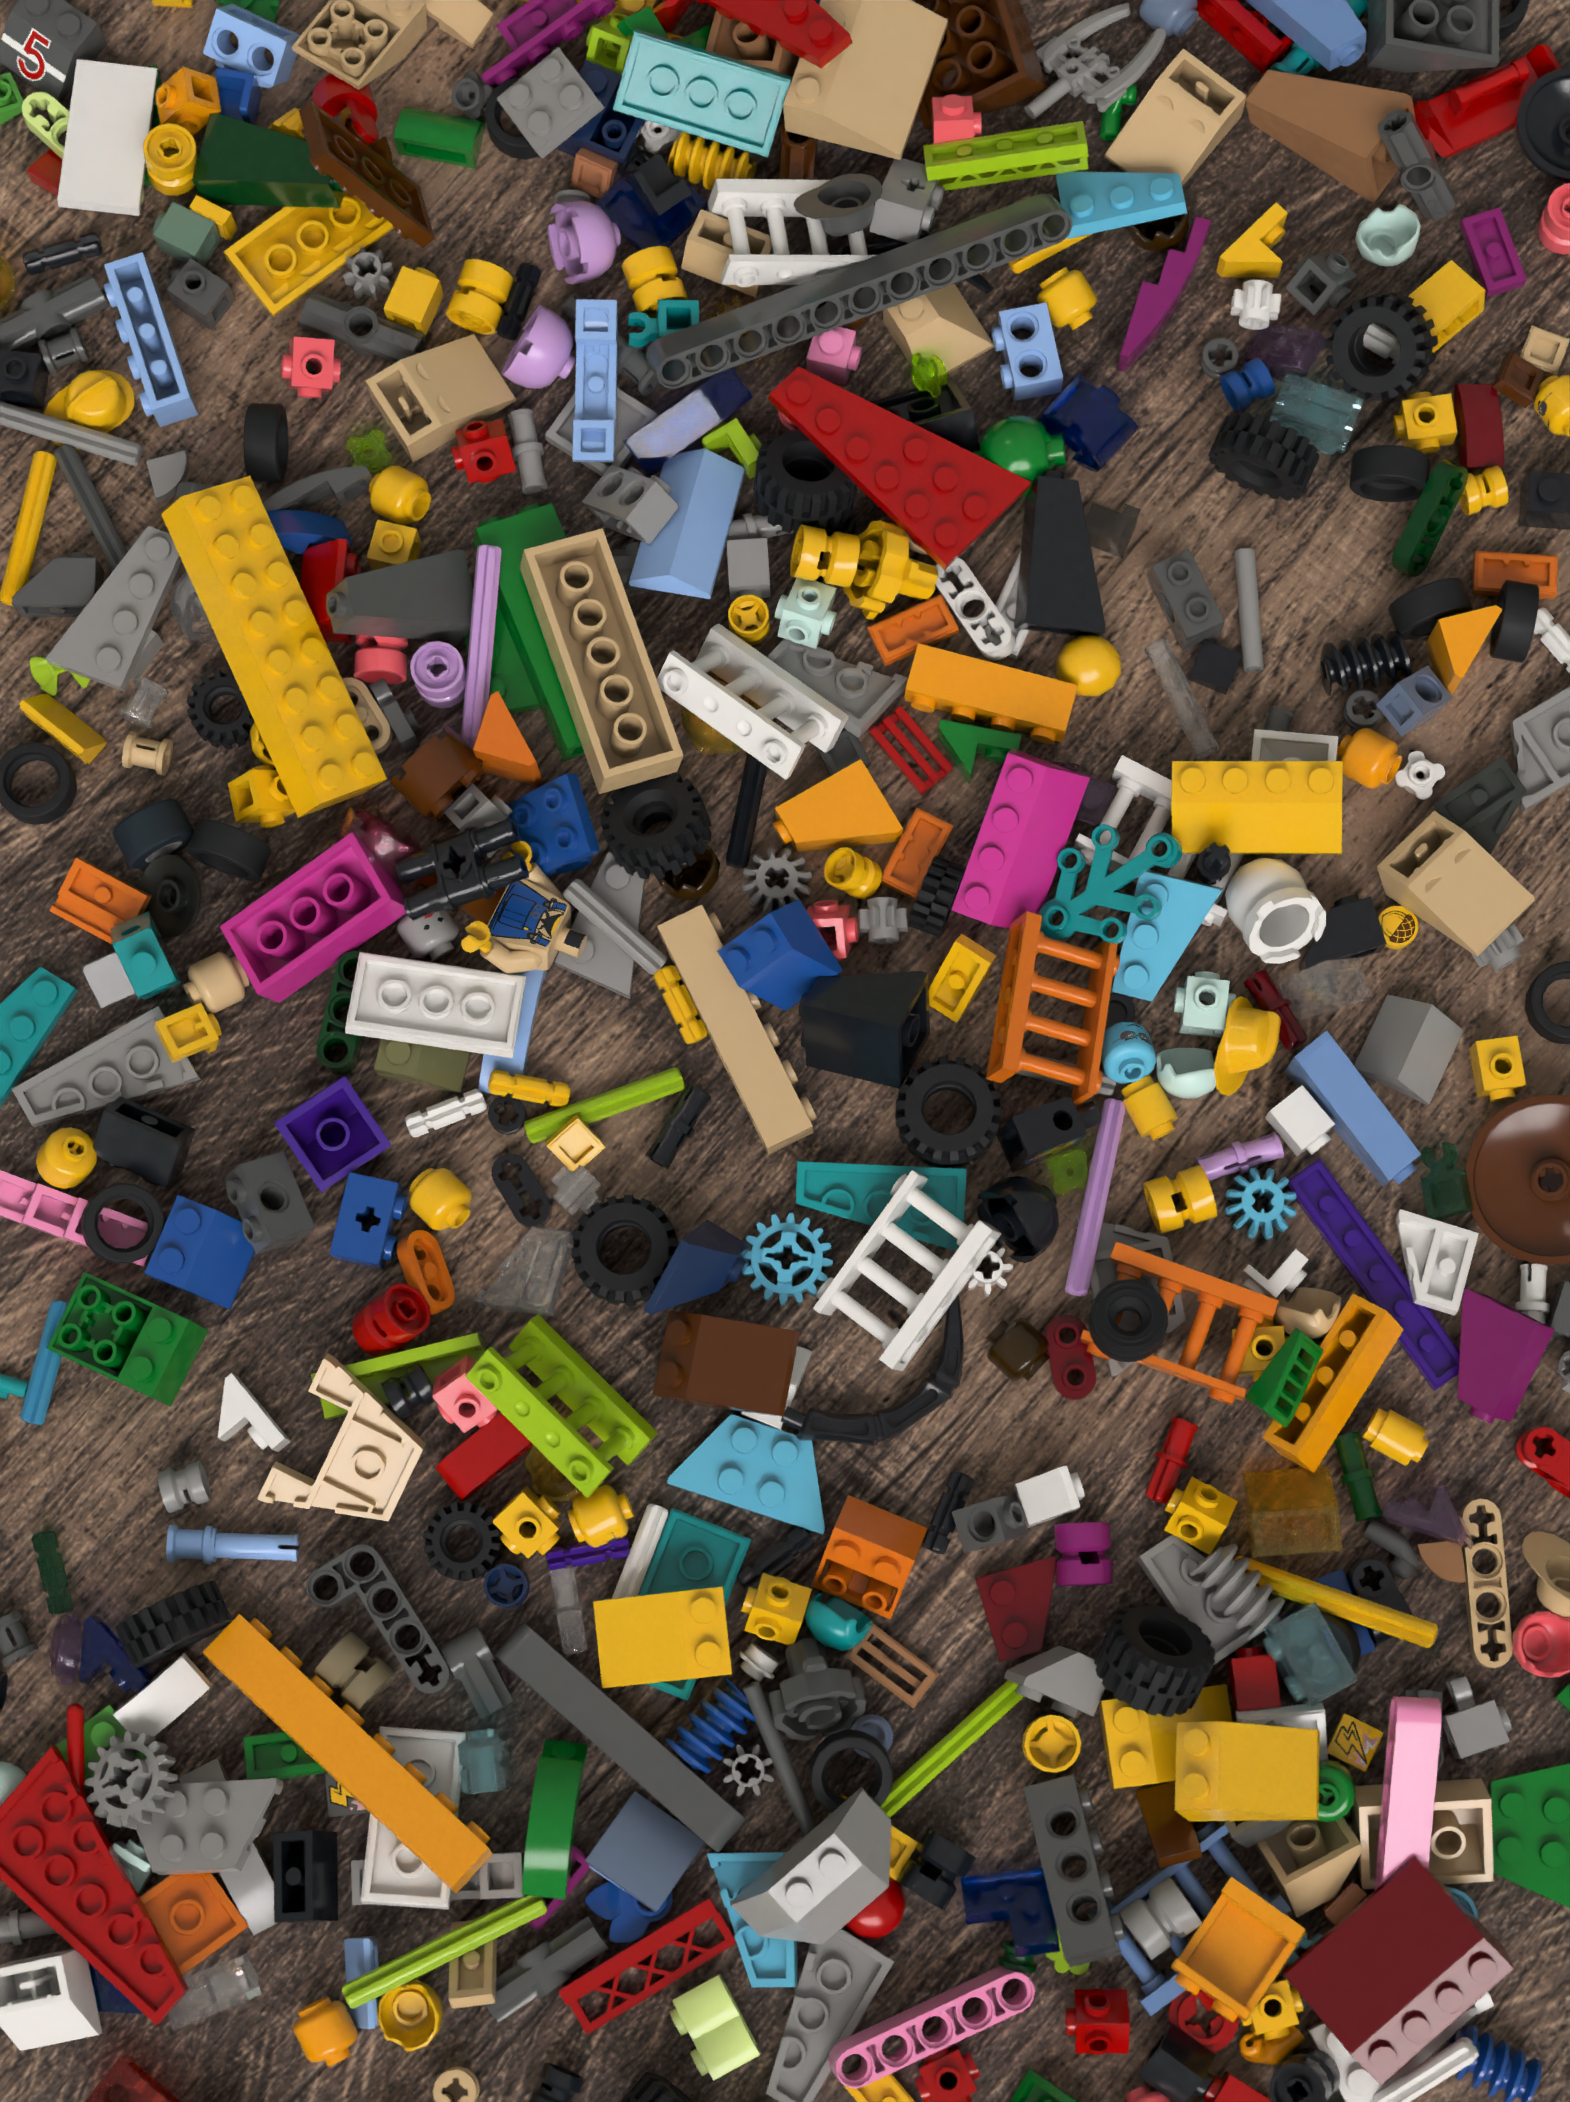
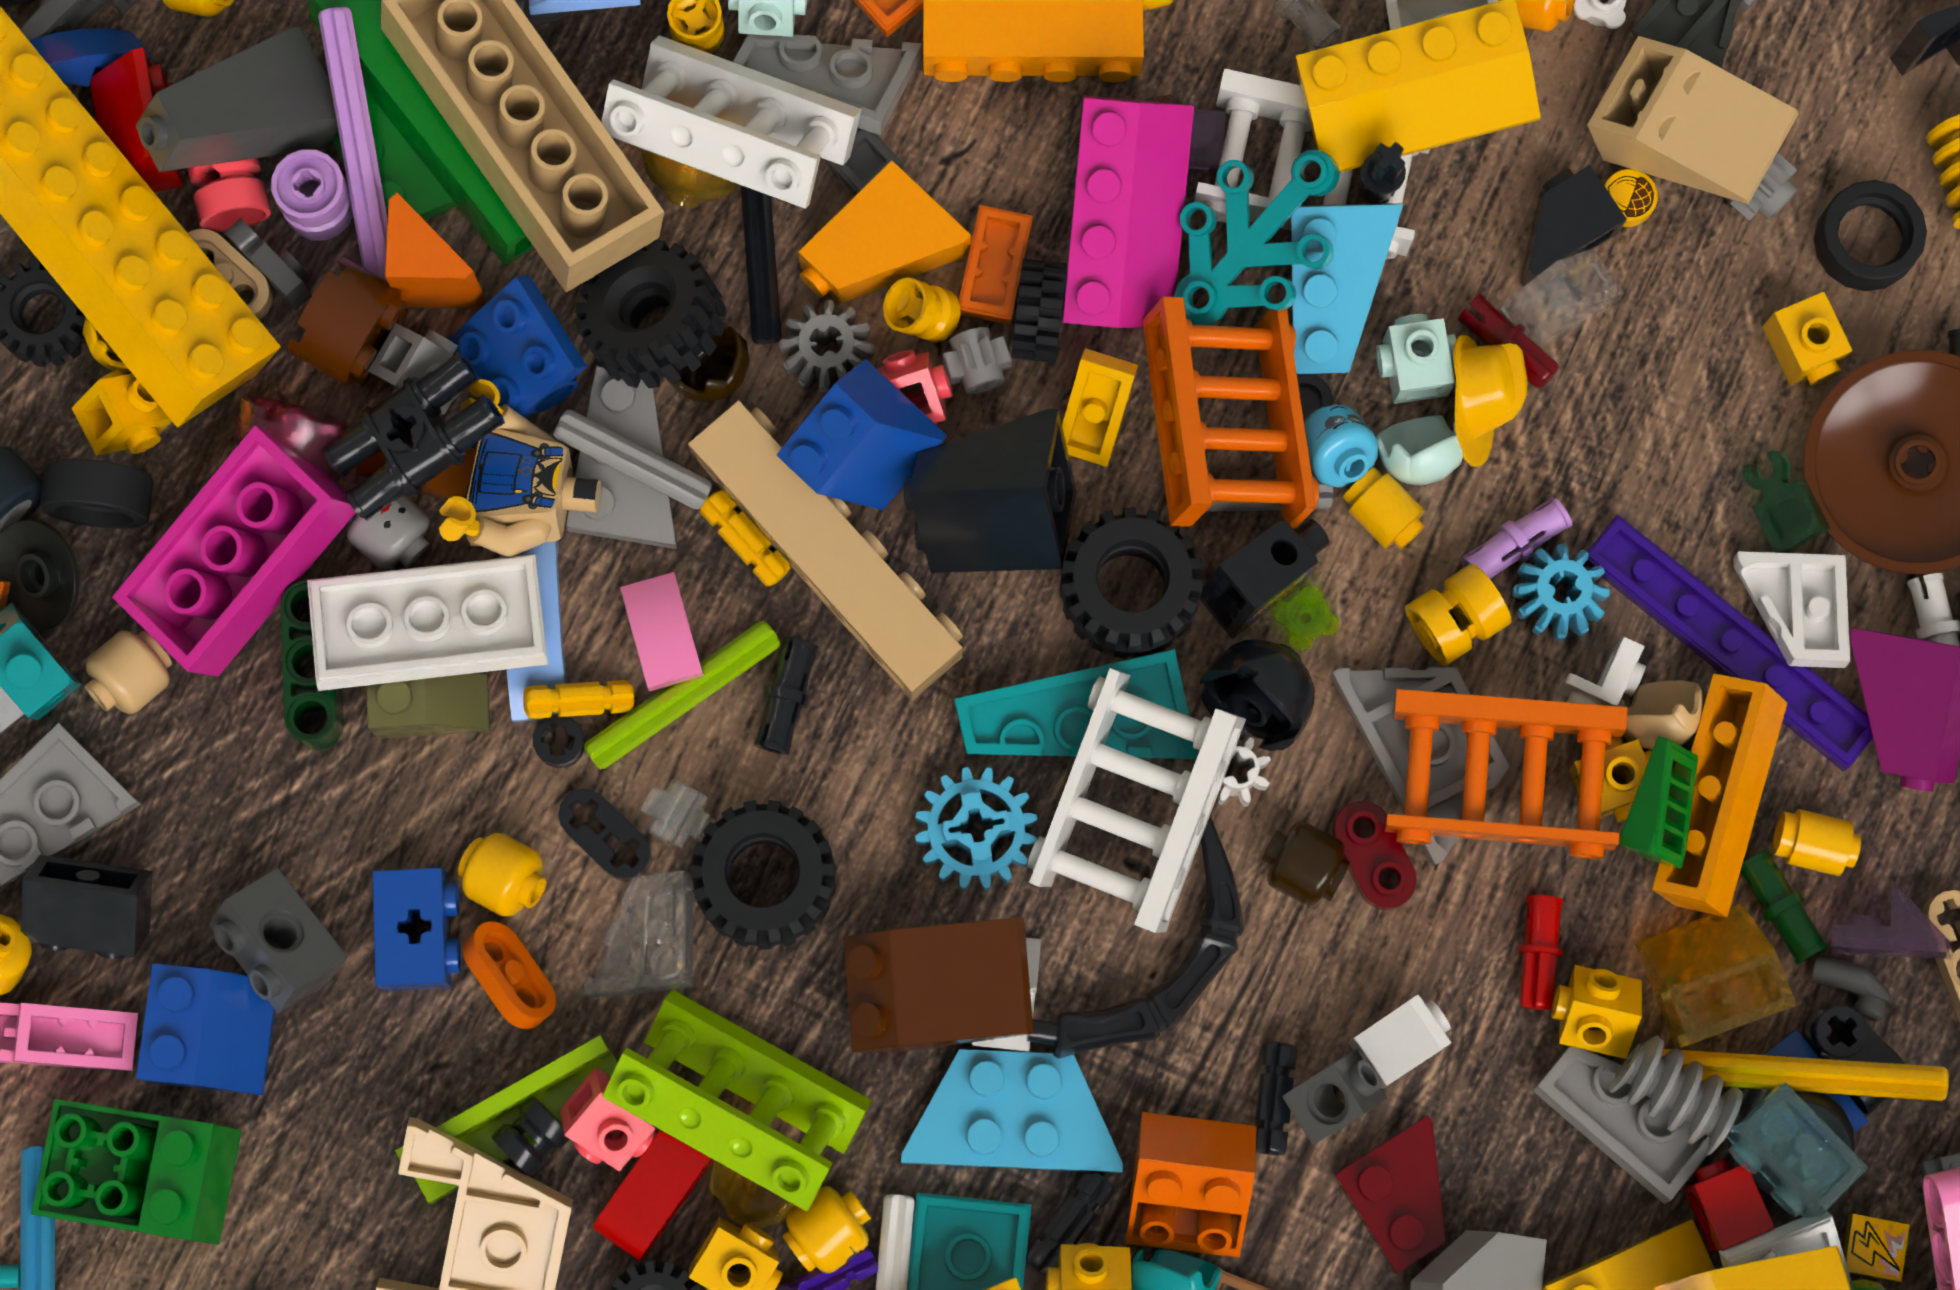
camera: 25 degrees left, 0 degrees up
black tyre [81,1183,165,1264] -> none
yellow bracket [154,1003,221,1063] -> none
white slope [218,1373,291,1452] -> none
dark purple slope [274,1075,392,1192] -> none
red wheel [352,1283,431,1357] -> none
yellow brick [366,520,422,571] -> none
white axle [405,1089,487,1137] -> none
yellow tile [545,1114,606,1175] -> none
dark blue slope [644,1220,750,1315] -> none
red tile [869,706,953,796] -> none
green slope [938,719,1022,784] -> none
magenta wheel [1054,1522,1113,1586] -> none
lavender axle [1065,1098,1126,1297] -> none
black tyre [1089,1279,1168,1362] -> none
black tyre [1094,1603,1216,1717] -> none
white tile [1225,858,1326,964] -> none
white brick [1265,1085,1335,1156] -> none
medium blue slope [1284,1030,1421,1187] -> none
light grey slope [1354,994,1464,1106] -> none
medium nougat tile [1416,1539,1467,1583] -> none
none -> bright pink slope [620,572,704,692]

